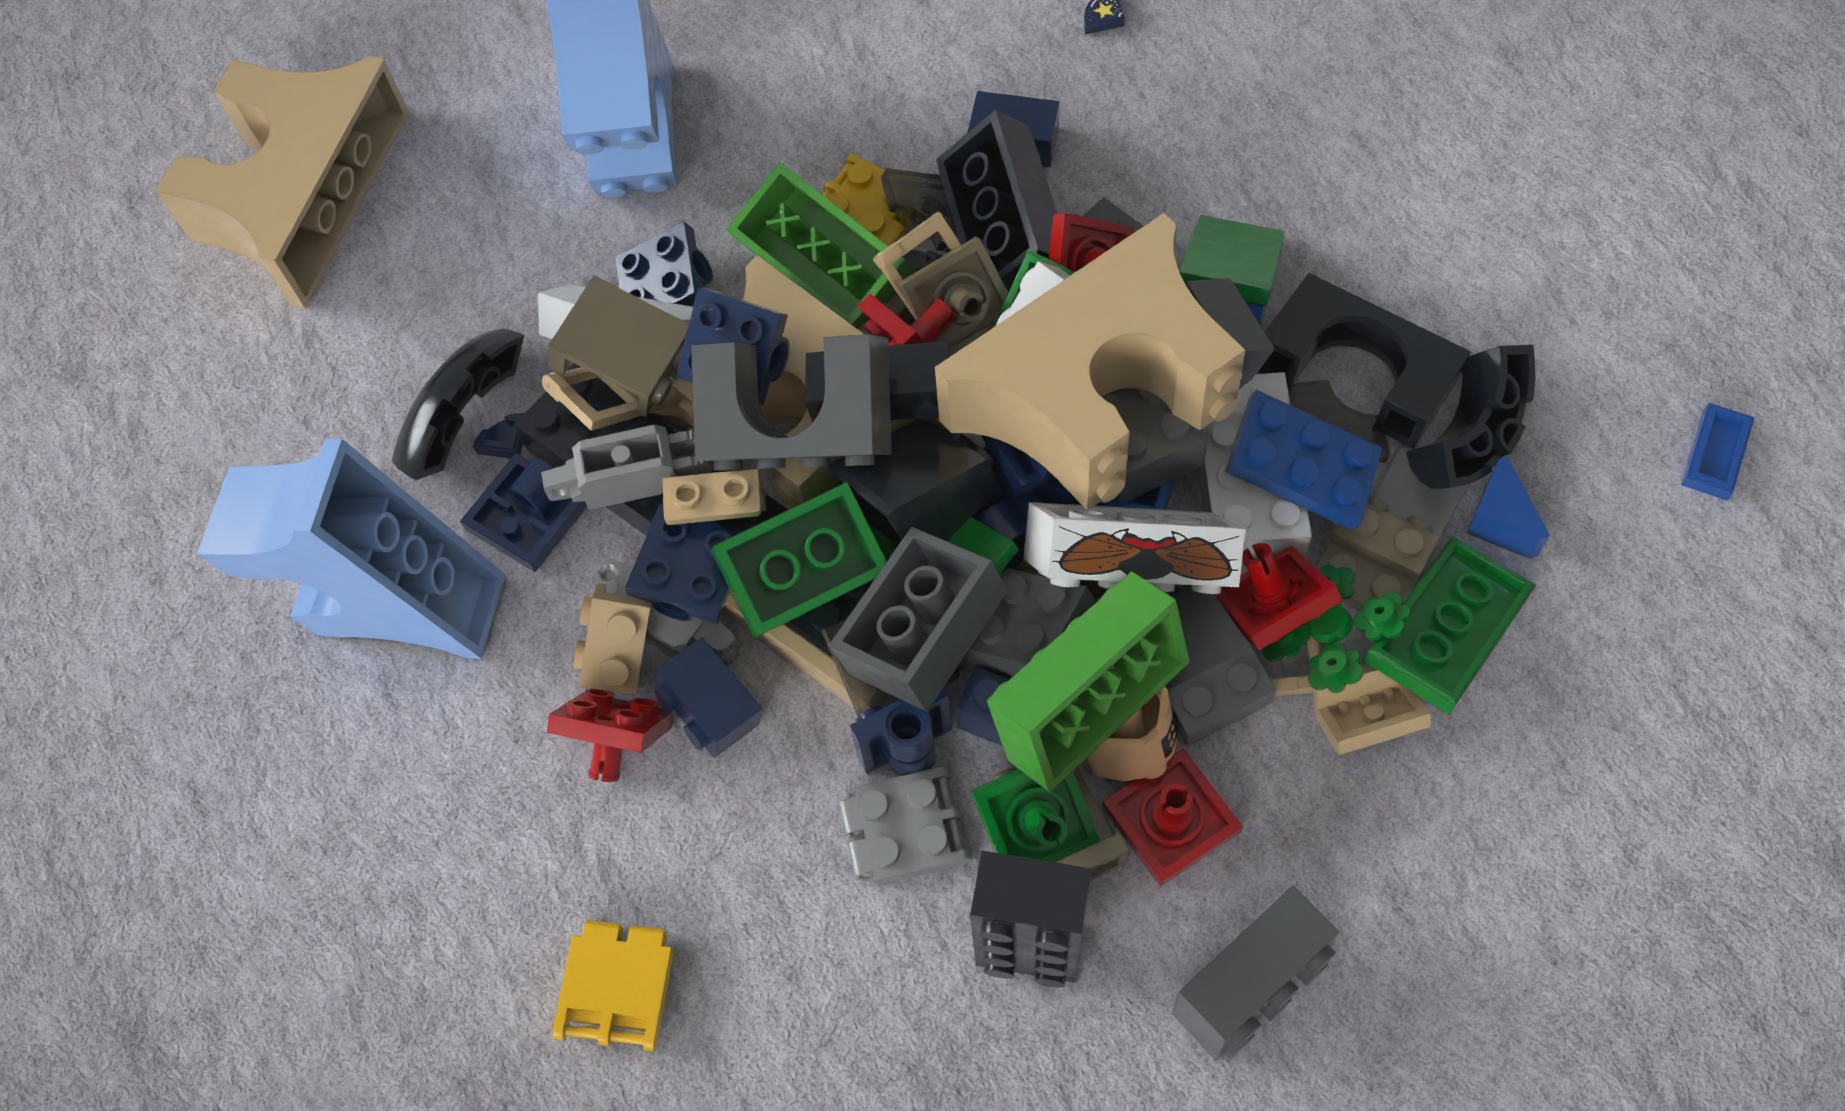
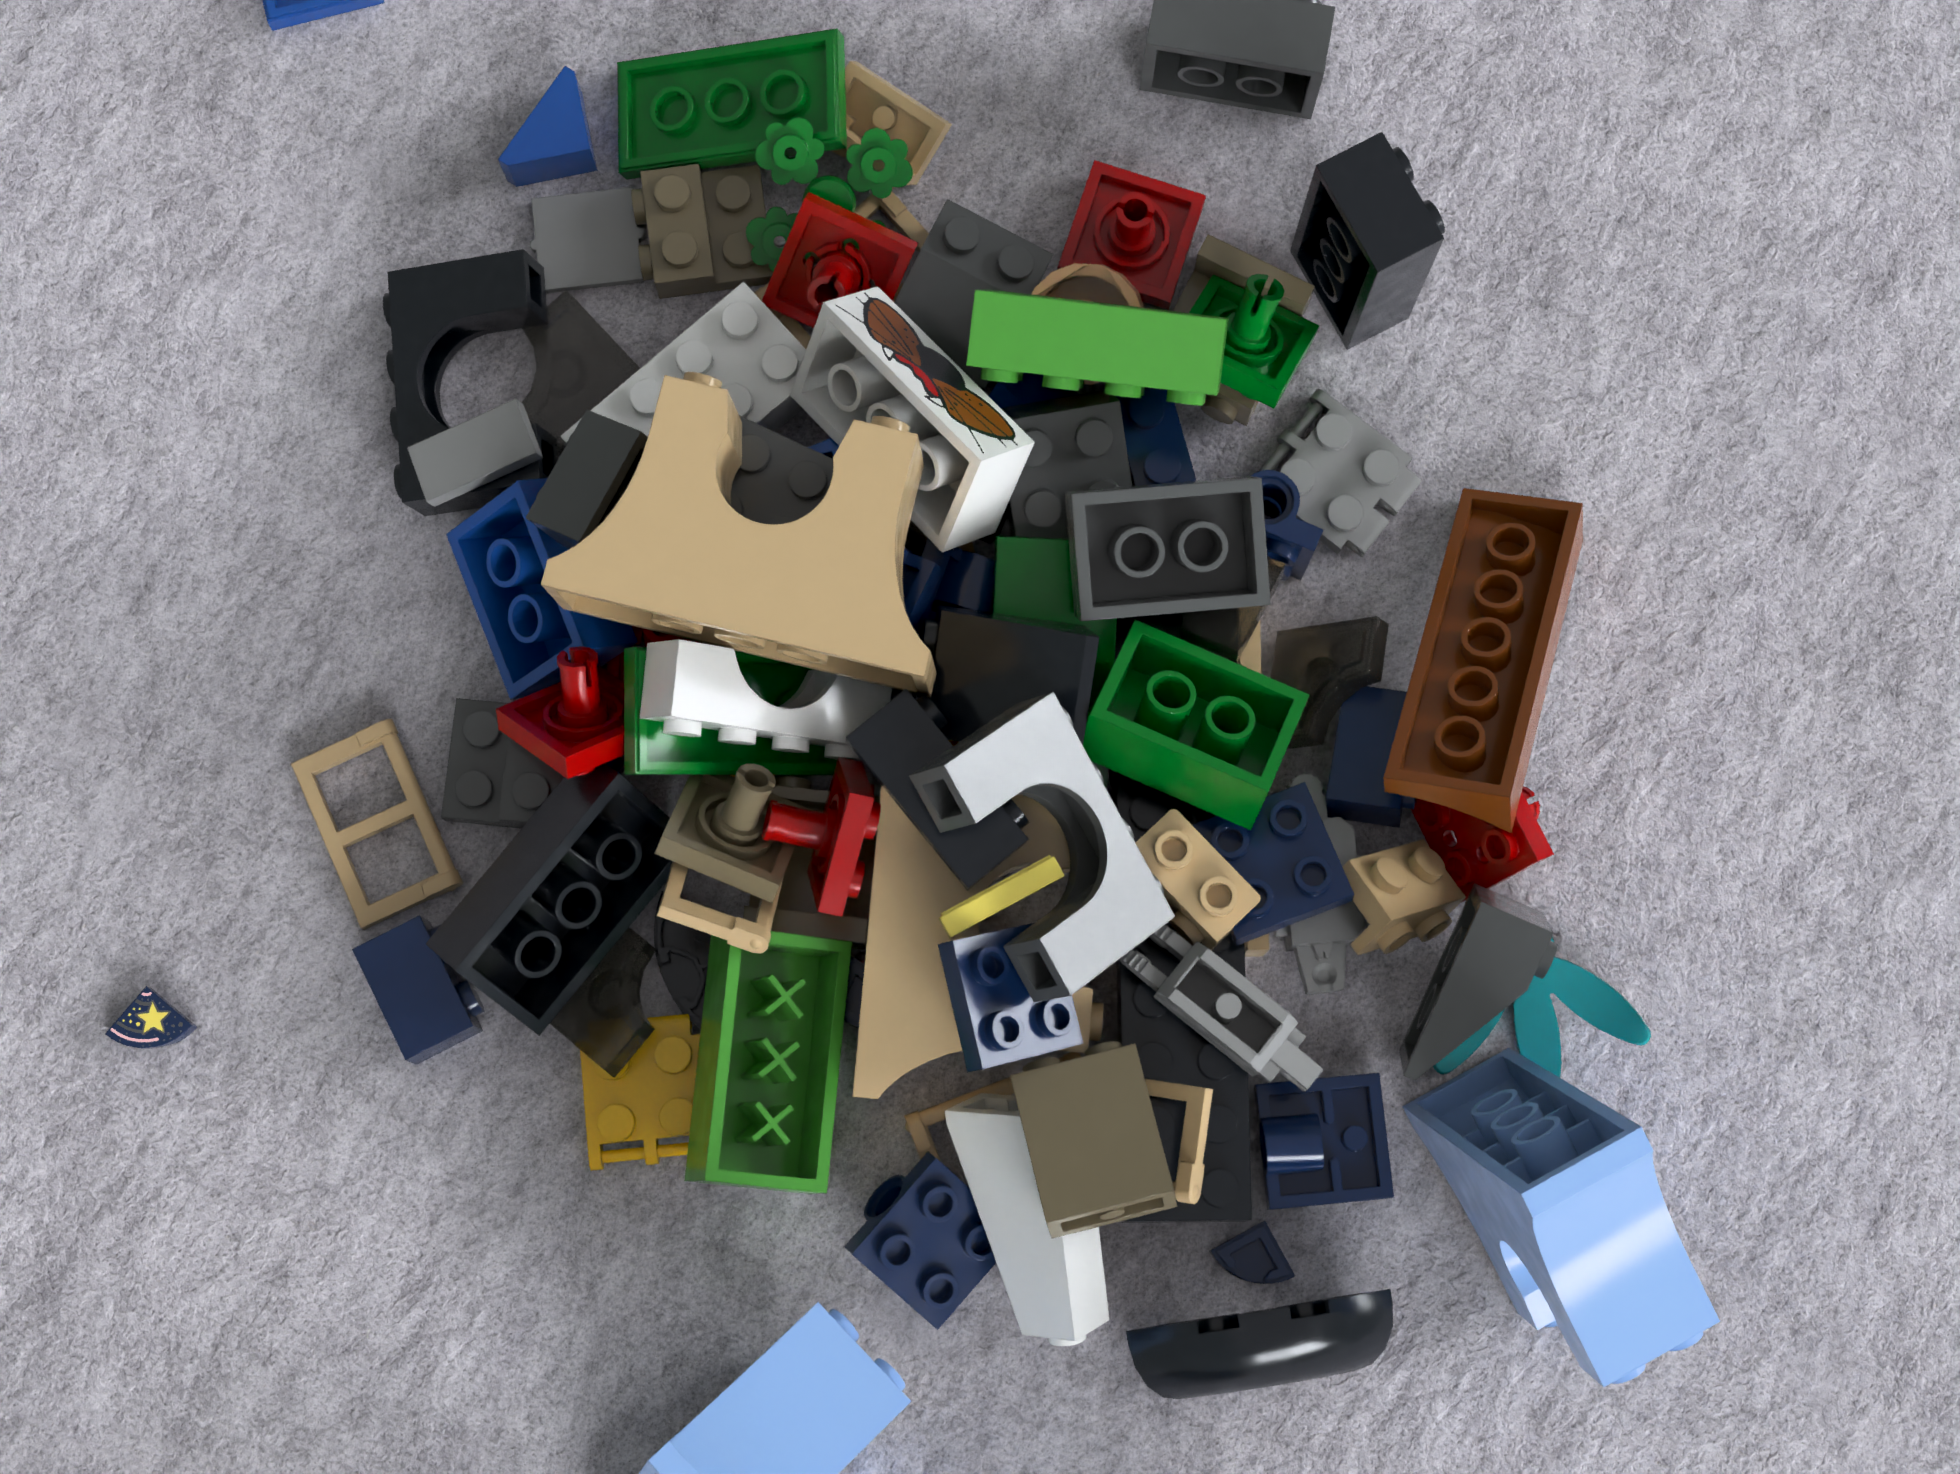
camera: 135 degrees left, 15 degrees up
yellow plate [552,920,674,1052] -> none
green tile [1179,215,1285,306] -> none
blue plate [1225,390,1383,531] -> none
black brick [1406,345,1536,489] -> none
none -> tan window [291,719,463,930]
none -> light grey tile [407,398,543,507]
none -> light yellow tile [939,855,1065,939]
none -> clear smoke tile [1271,616,1389,749]
none -> dark orange arch [1383,488,1583,833]
none -> dark grey slope [1399,883,1558,1081]
none -> teal plant [1433,937,1651,1078]

